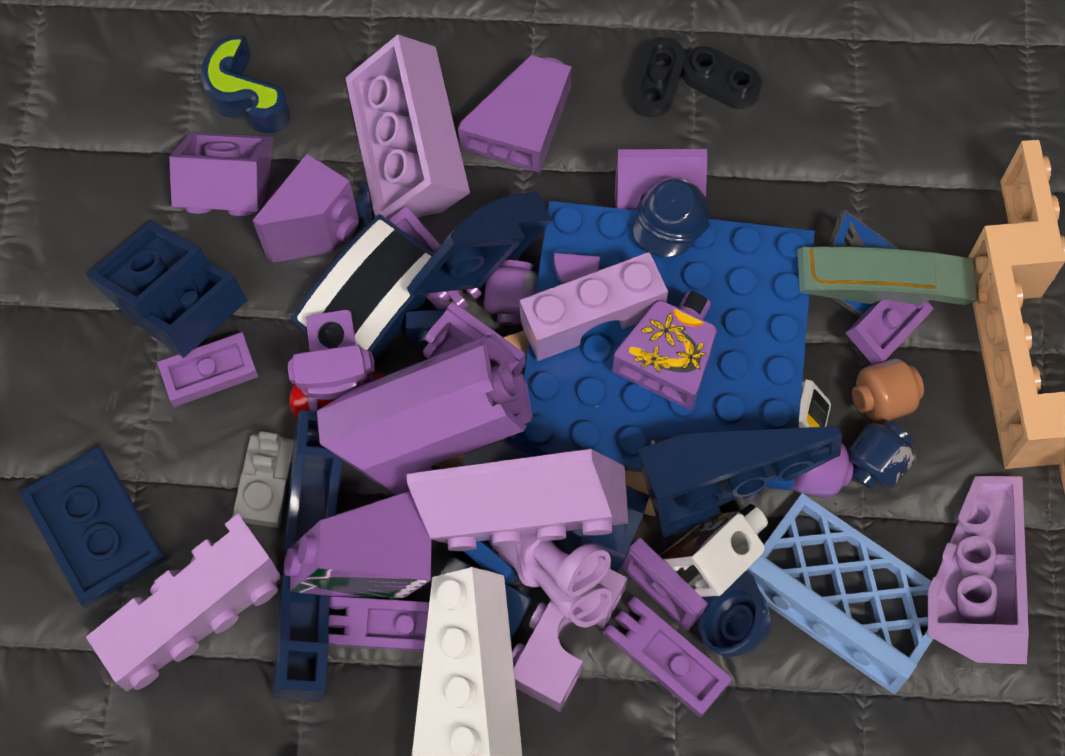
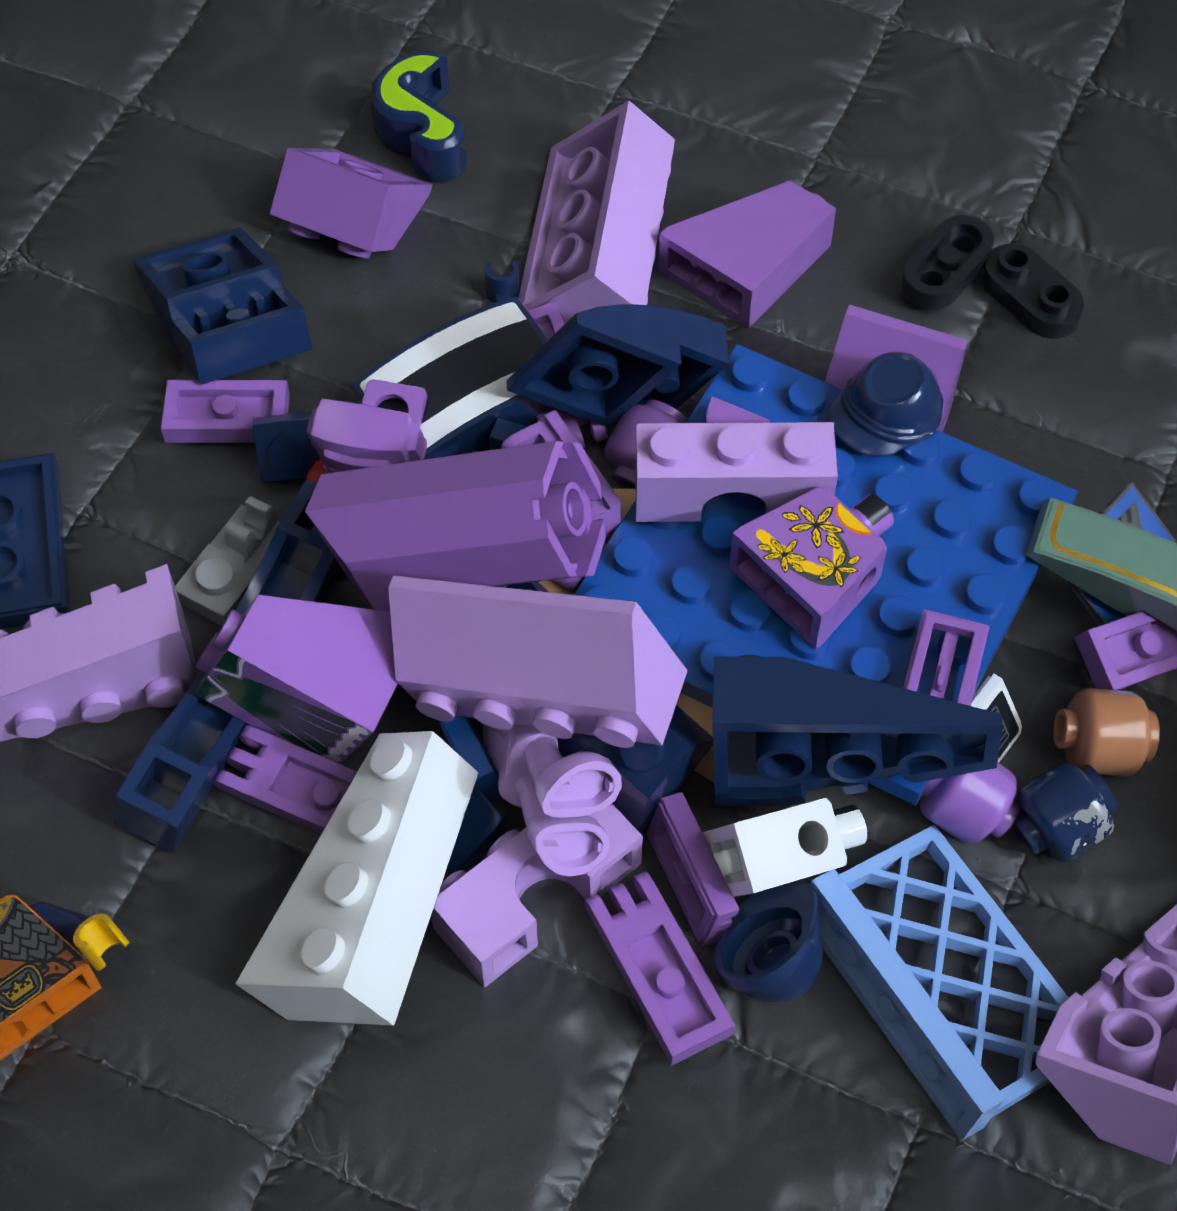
camera: 20 degrees right, 10 degrees down
medium lavender slope [253,154,359,262] -> none
none -> dark blue plate [252,411,321,483]
none -> medium lavender tile [903,609,990,706]

